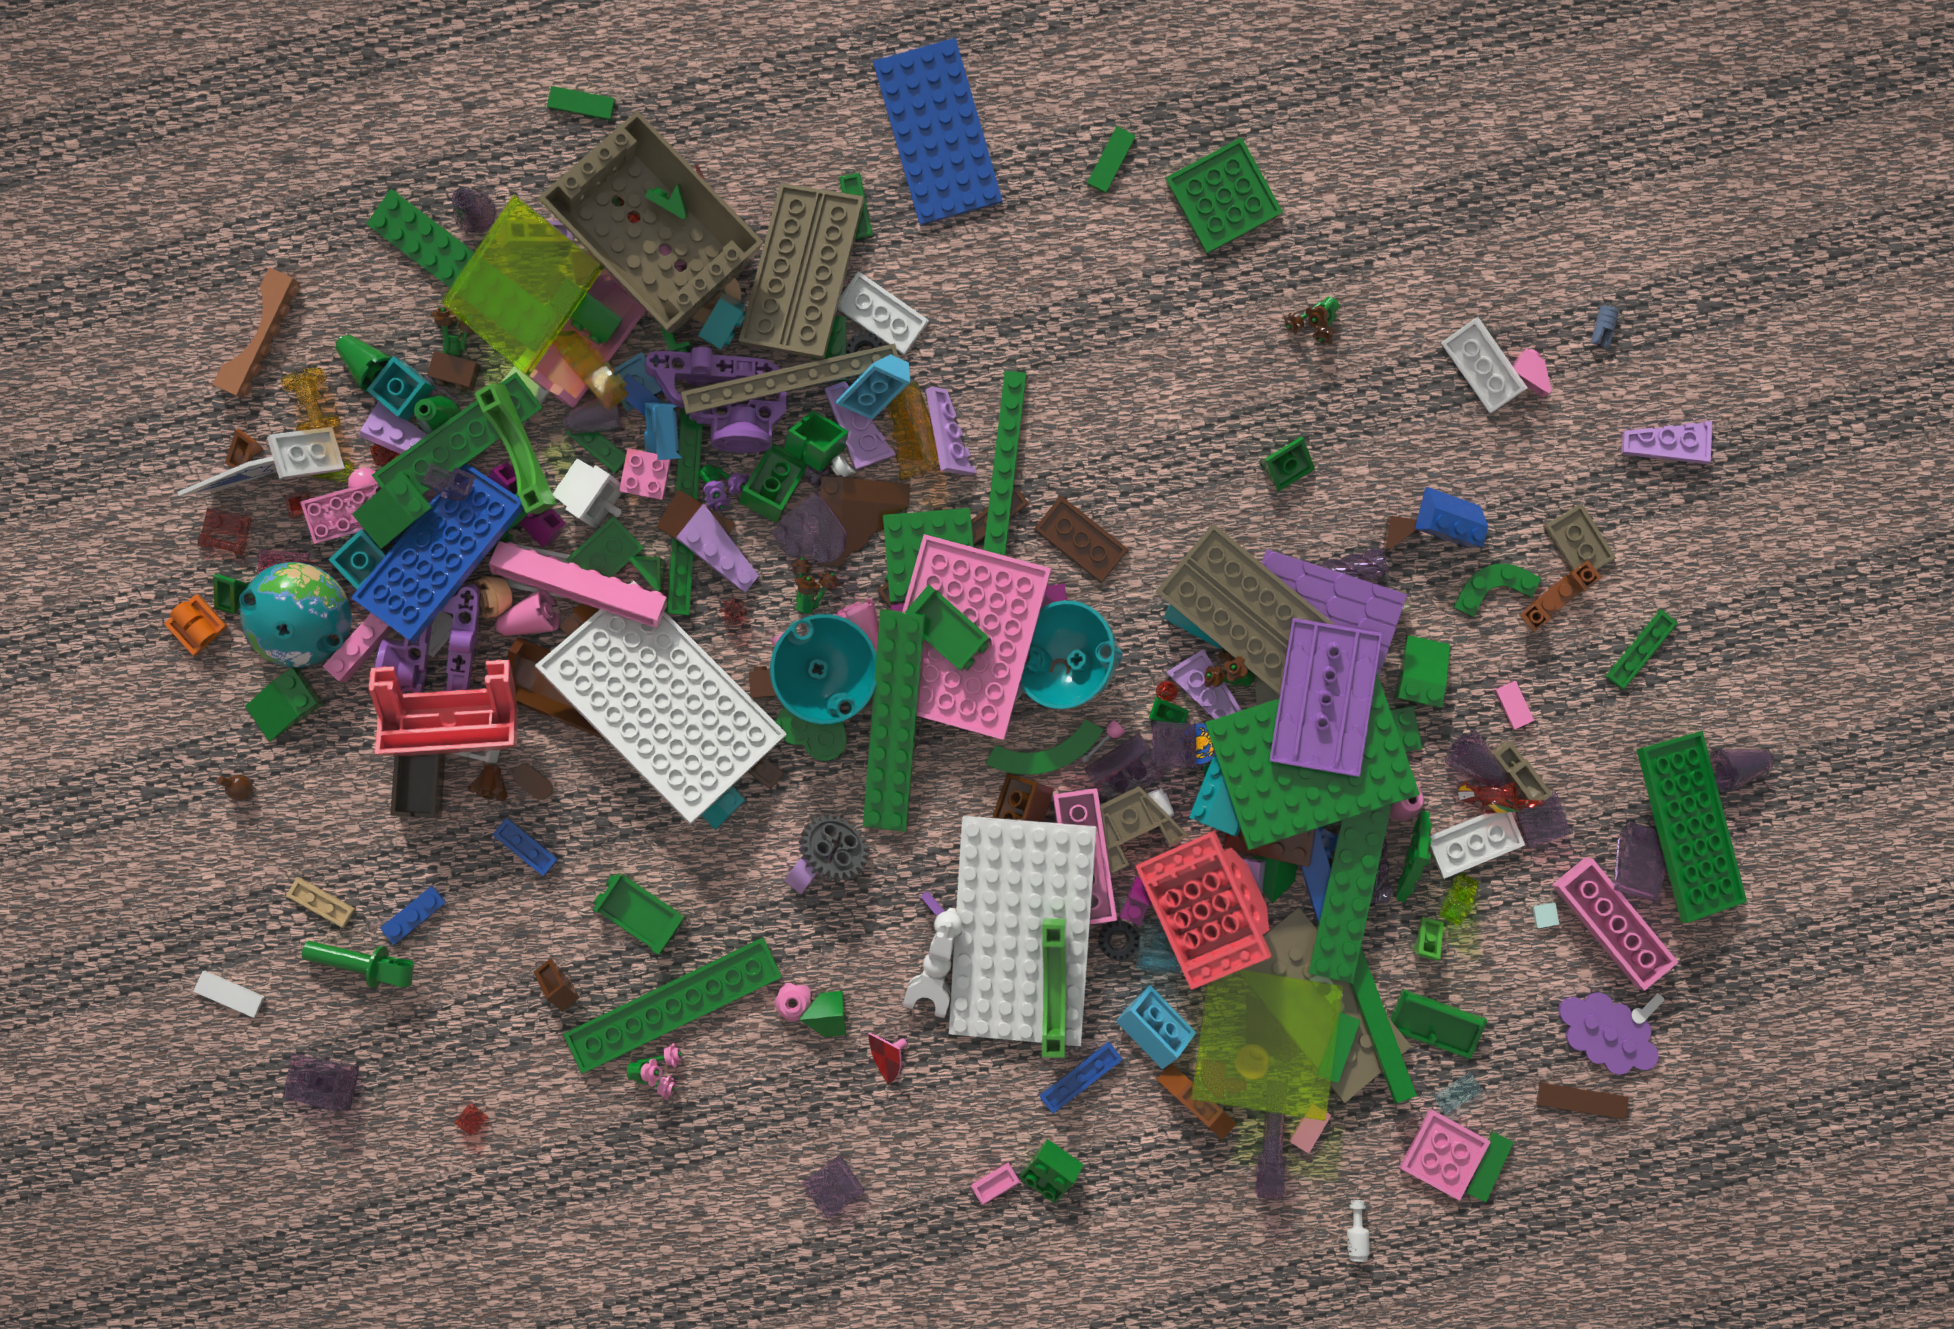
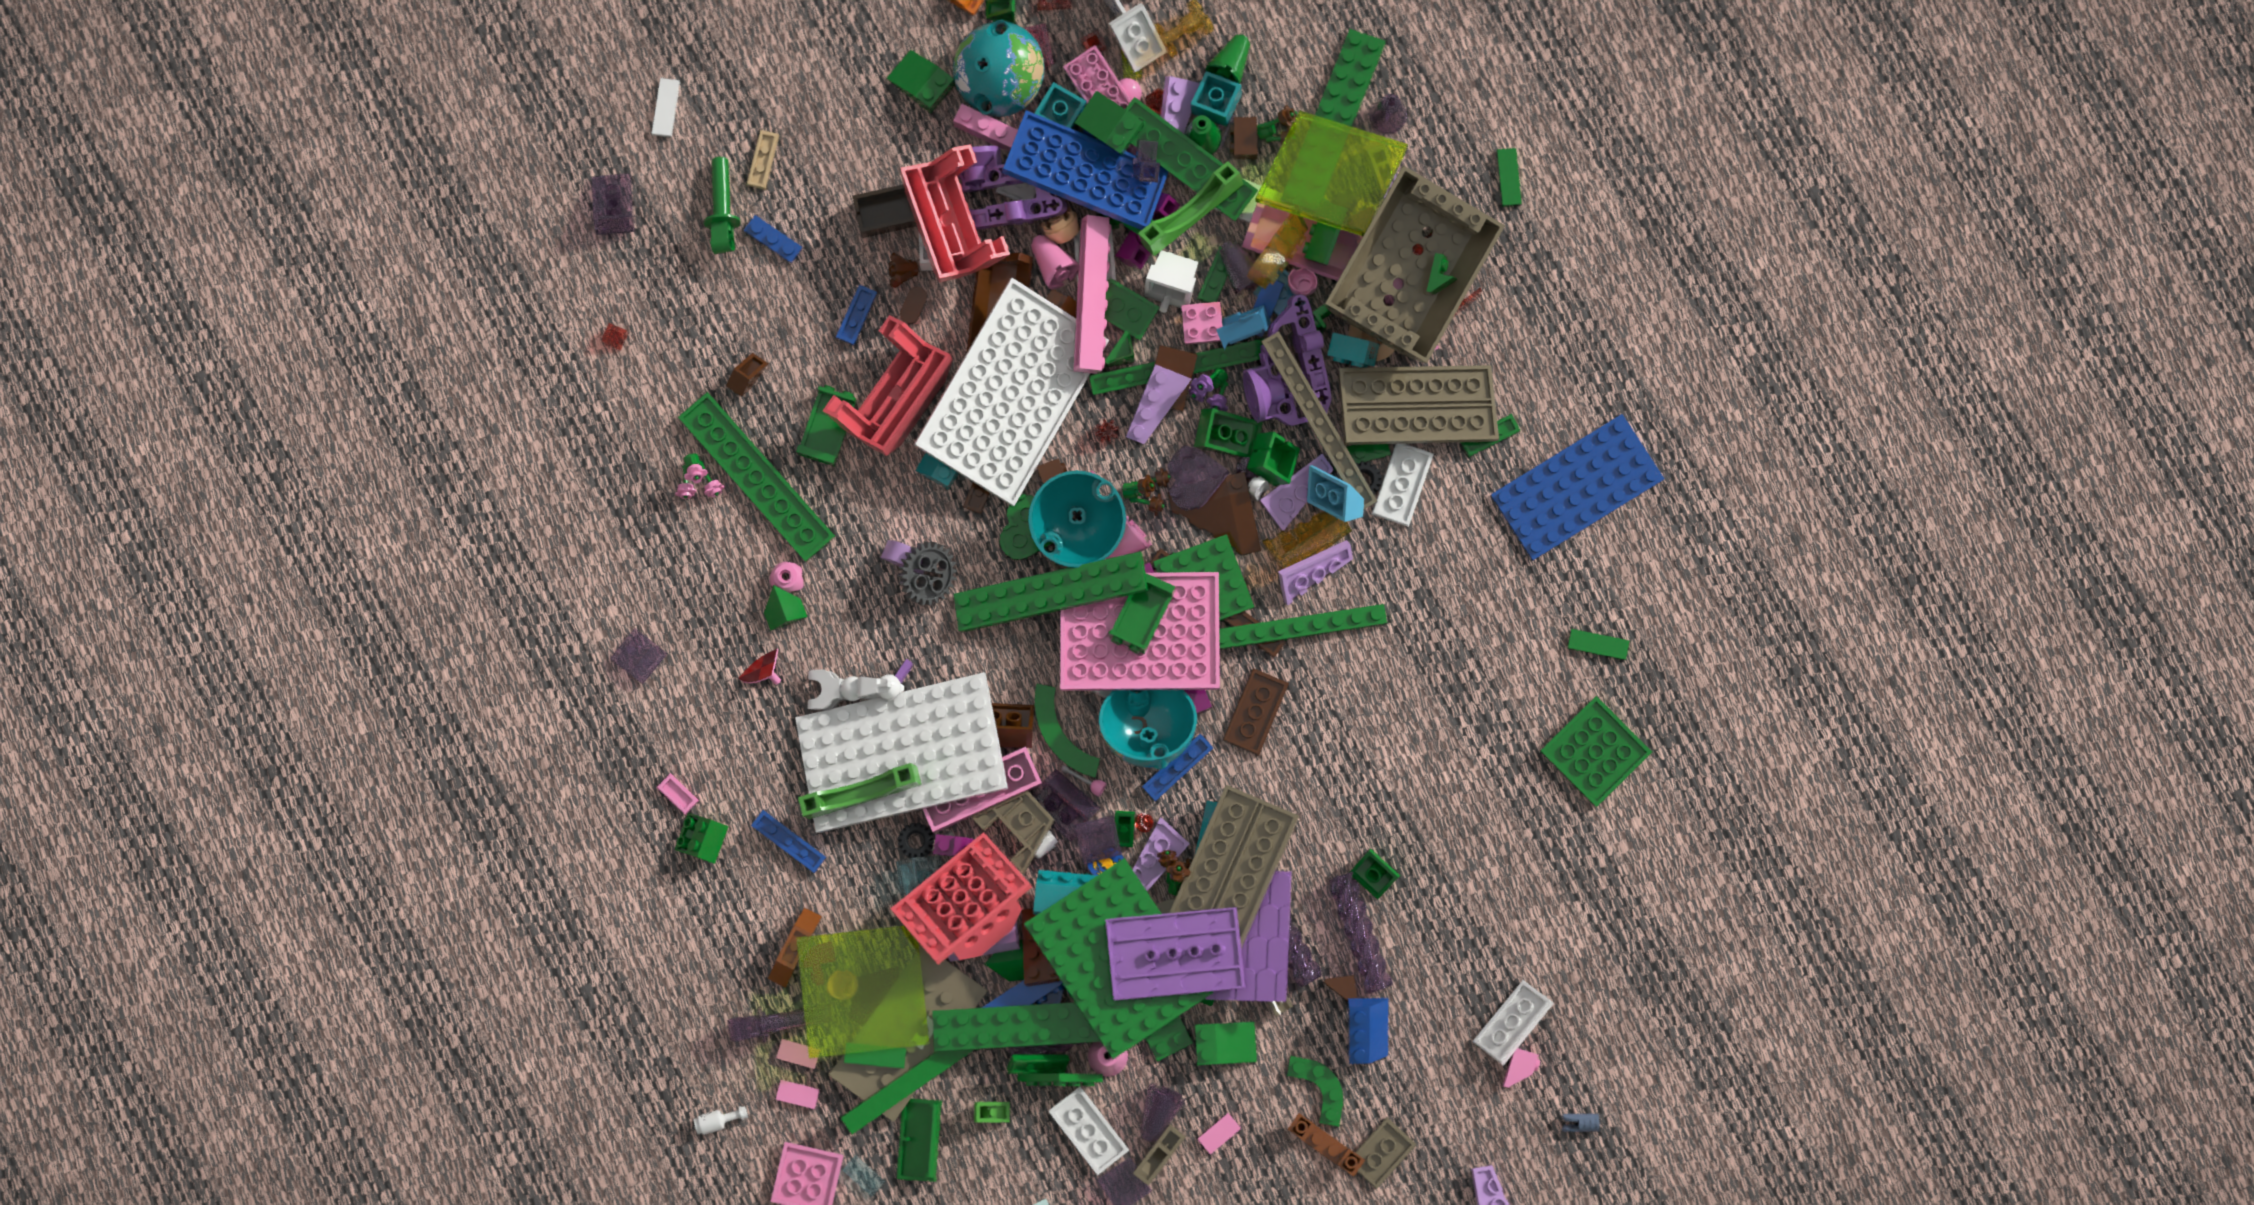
camera: 75 degrees right, 5 degrees down
reddish brown piece [217,774,253,801] -> none
medium azure slope [1116,985,1197,1069] -> none
reddish brown plant [1284,296,1340,344] -> none
clear neon green slope [1439,872,1479,926] -> none
clear red animal [1458,782,1545,814] -> none
none -> bright pink tile [776,1080,820,1109]
none -> coral wedge [823,315,953,456]
none -> green tile [1007,1055,1070,1074]
none -> blue plate [1142,734,1214,802]
none -> bright pink hair [1288,267,1318,296]
none -> clear purple piece [1328,872,1393,994]

